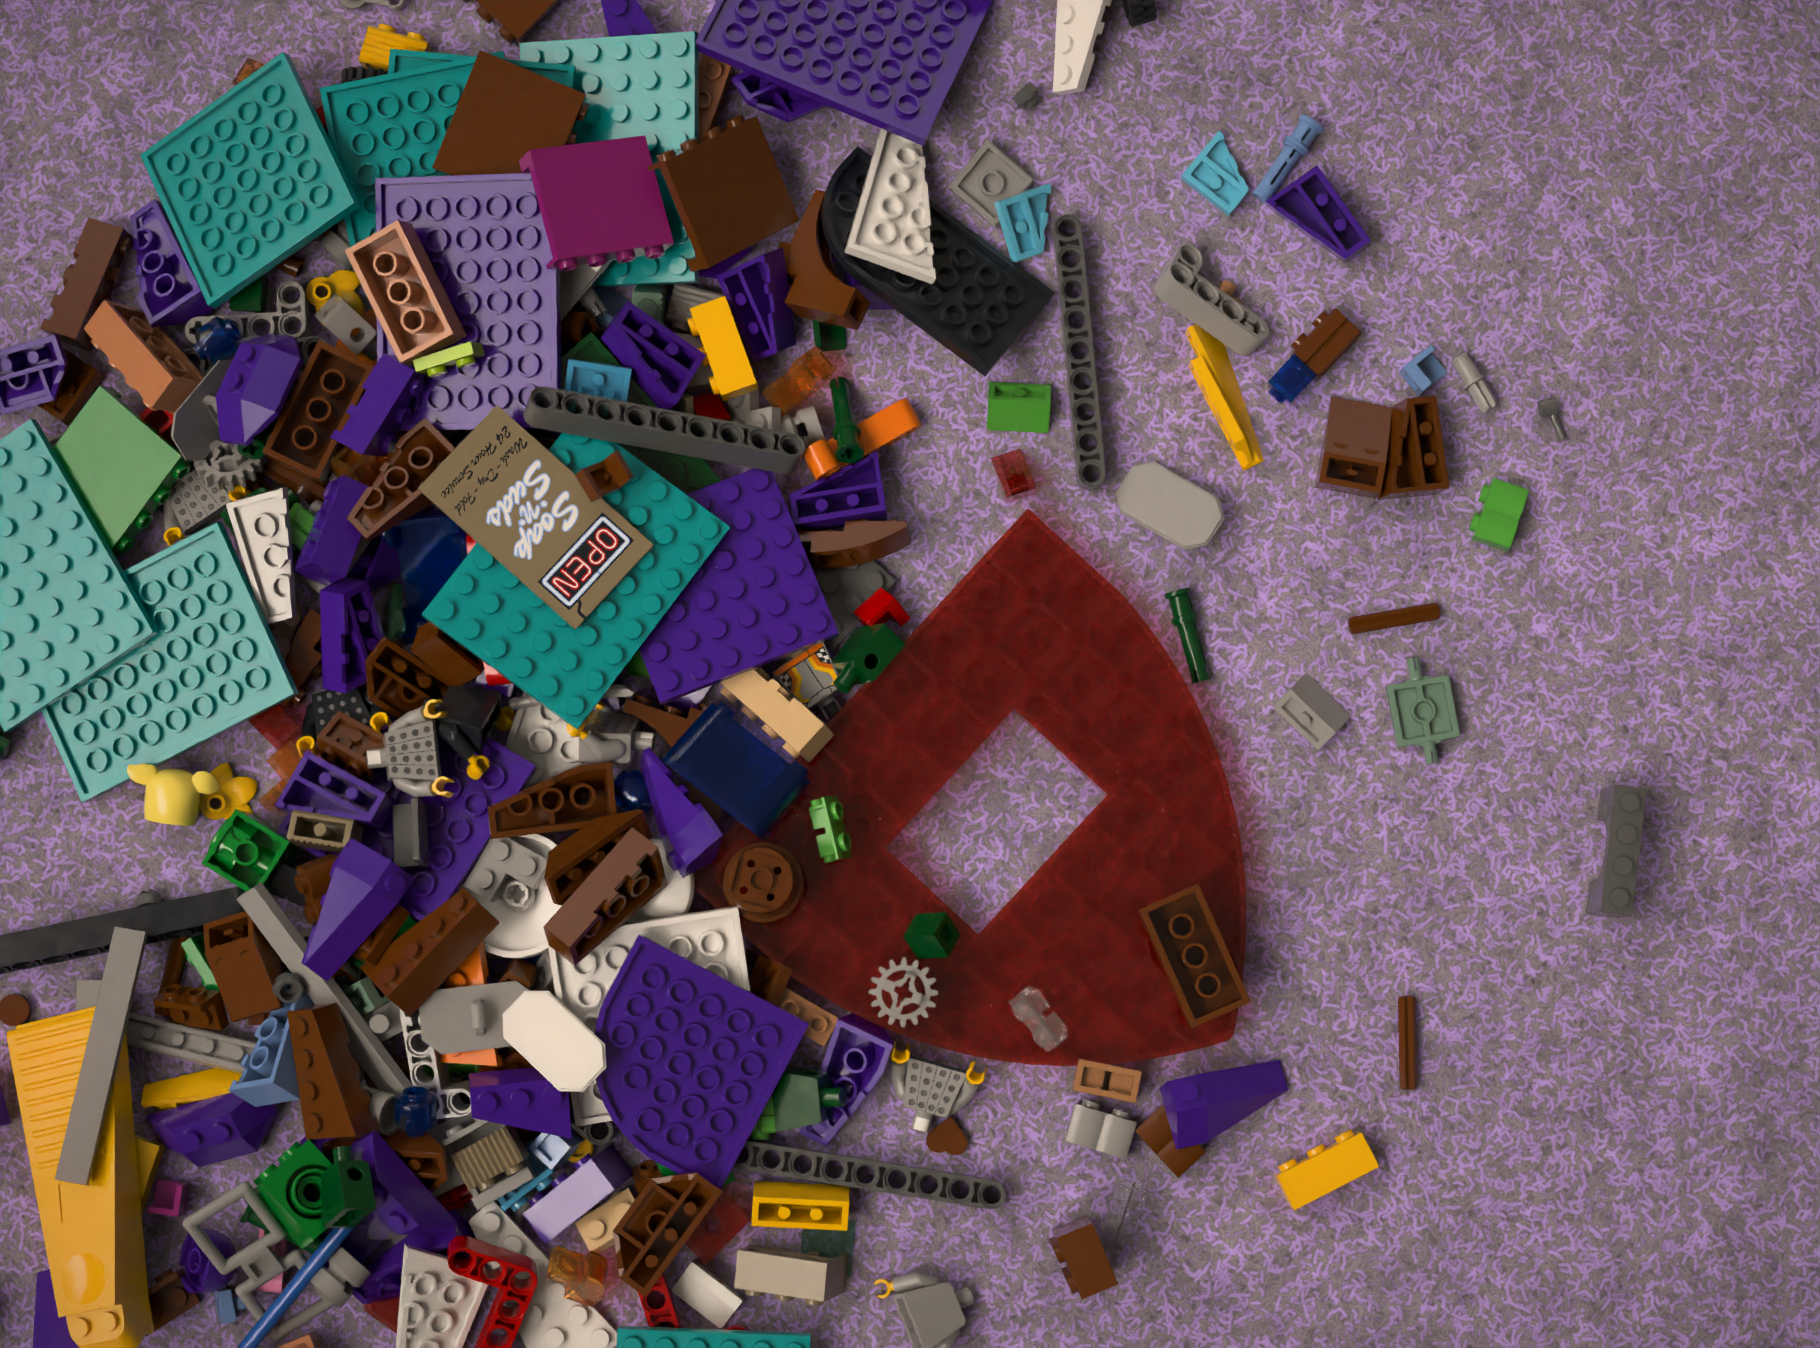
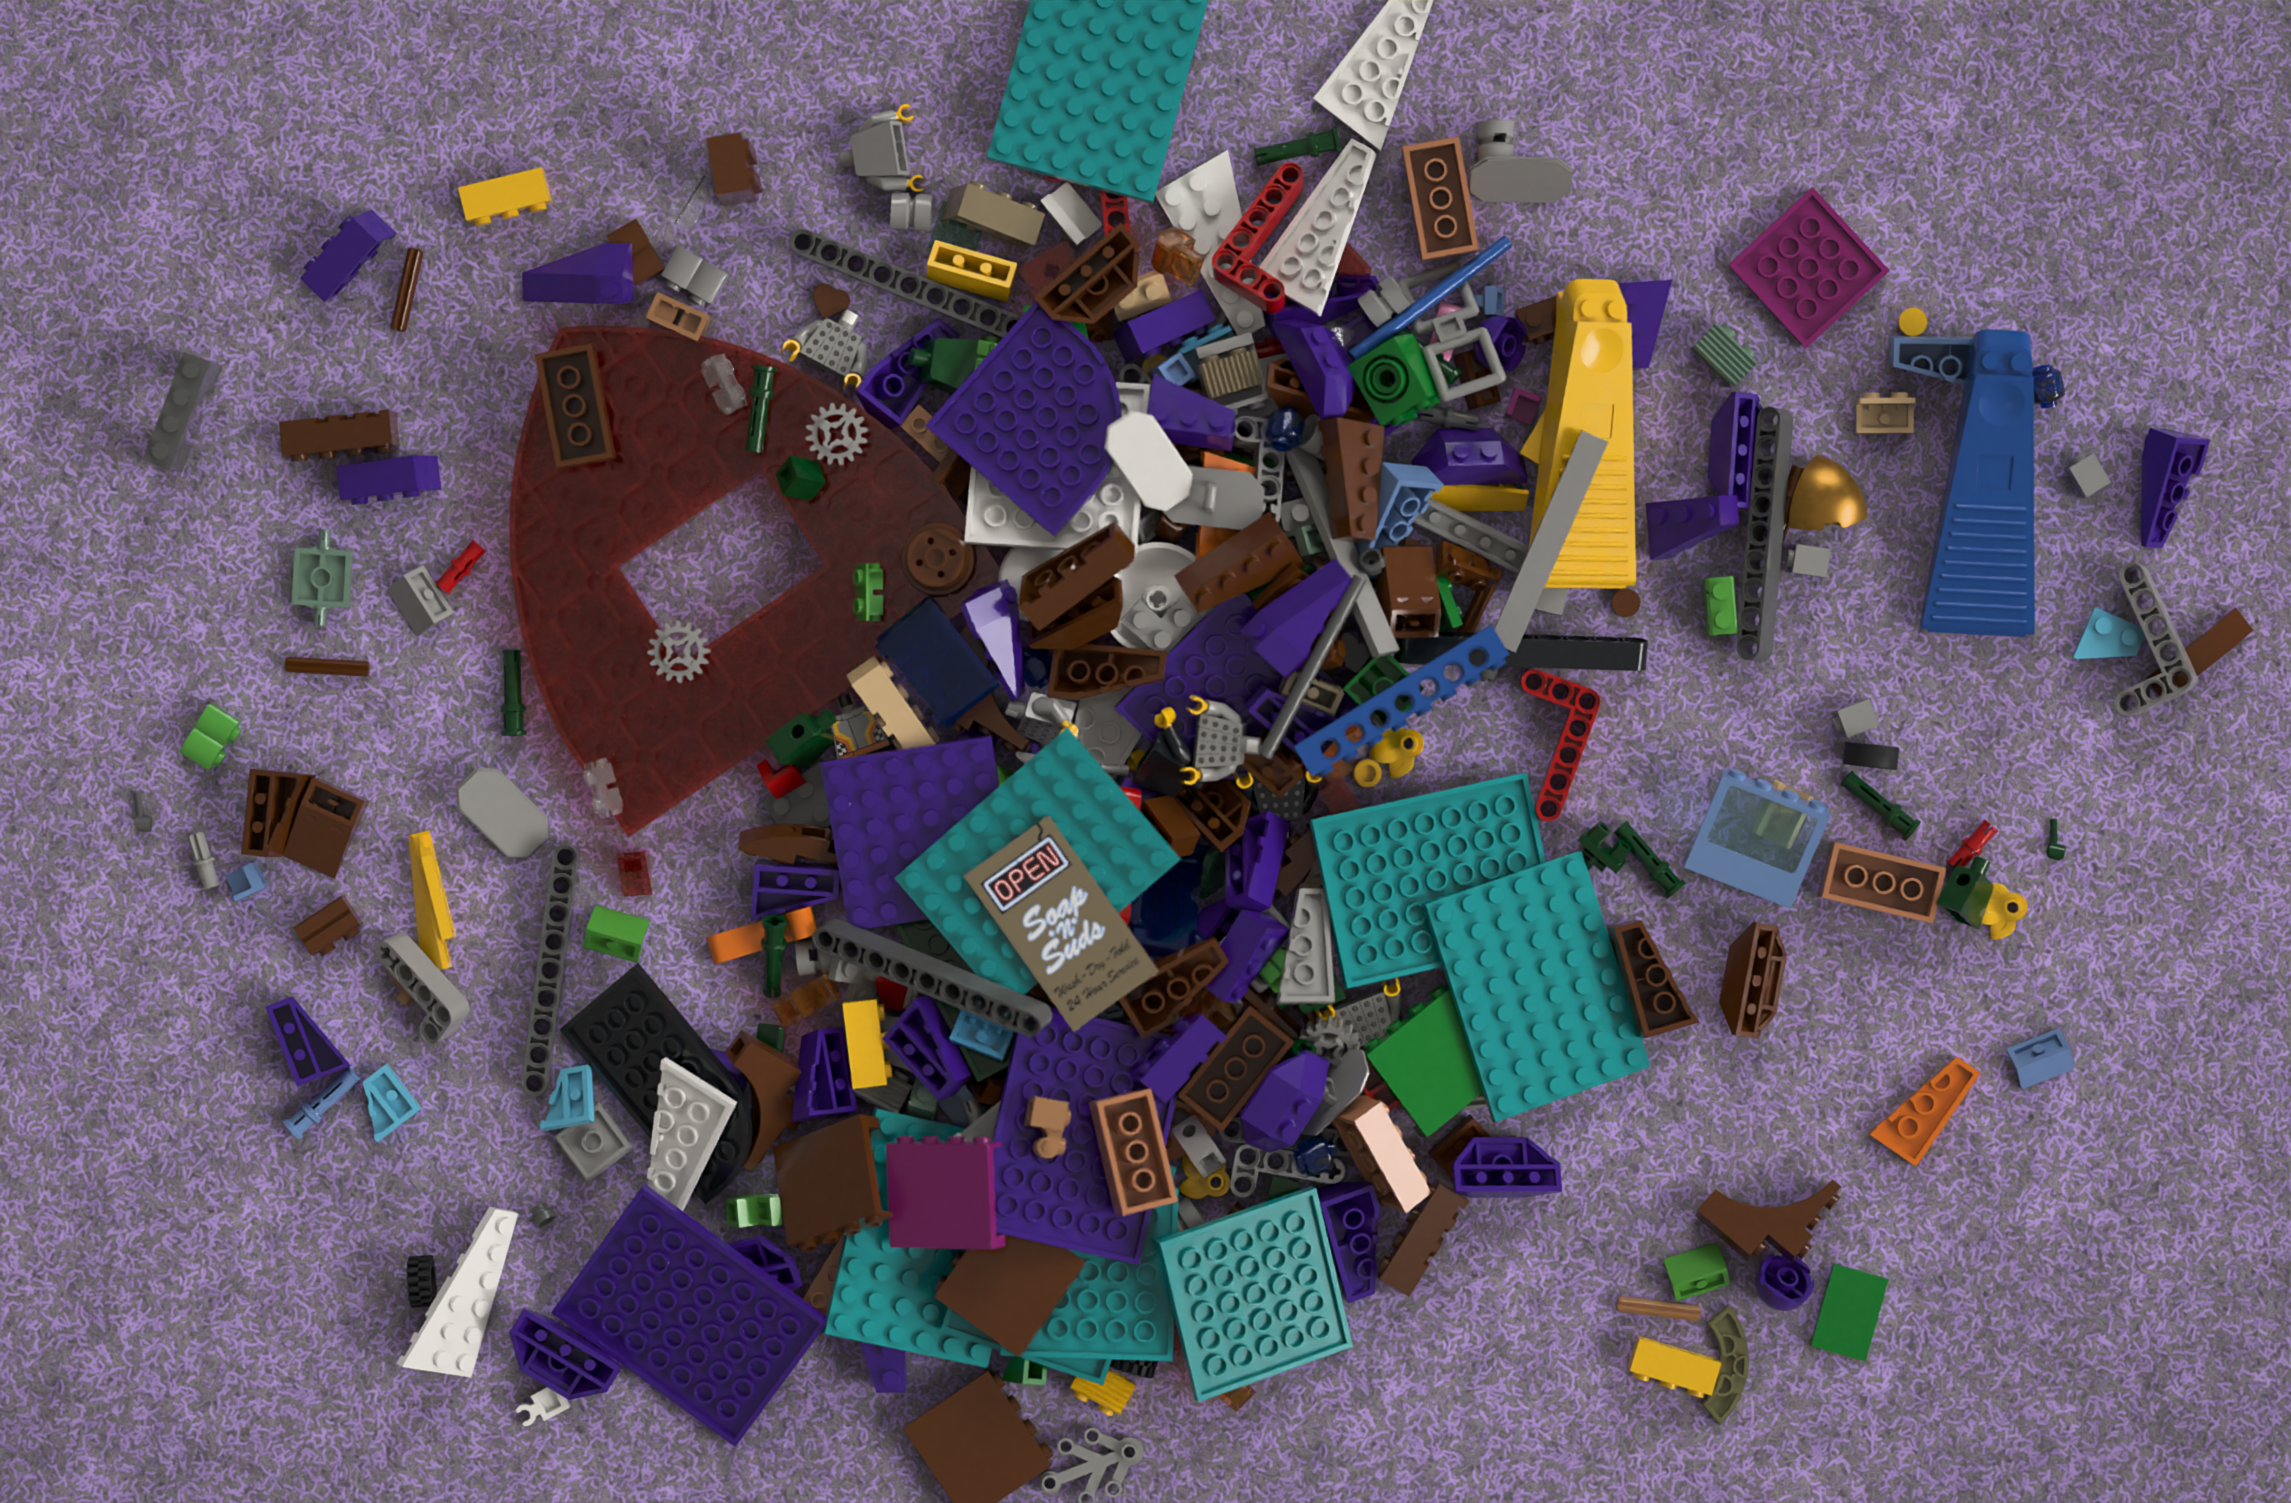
camera: 170 degrees left, 5 degrees up
light yellow piece [127,763,220,826] -> none
dark green torso [321,1146,376,1228] -> none
dark grey panel [393,797,429,870] -> none
lime plate [413,341,485,377] -> none
reddish brown bracket [575,451,634,502] -> none
clear blue bracket [1268,354,1317,405] -> none
none -> reddish brown wedge [279,409,400,462]
none -> dark purple wedge [300,210,397,302]
none -> dark purple wedge [336,455,442,505]
none -> red pin [435,539,487,594]
none -> clear hinge [583,758,624,819]
none -> light grey gear [648,620,711,683]
none -> bright green brick [724,1193,783,1228]
none -> dark green pin [745,364,778,453]
none -> light grey wheel [890,192,933,231]
none -> green brick [1003,1356,1047,1385]
none -> medium nougat brick [1024,1097,1071,1158]
none -> dark grey piece [1258,574,1366,759]
none -> blue brick [1293,625,1510,778]
none -> yellow tile [1353,759,1382,788]
none -> dark grey pin [1420,406,1479,431]
none -> reddish brown slope [1453,350,1501,410]
none -> red beam [1519,669,1601,822]

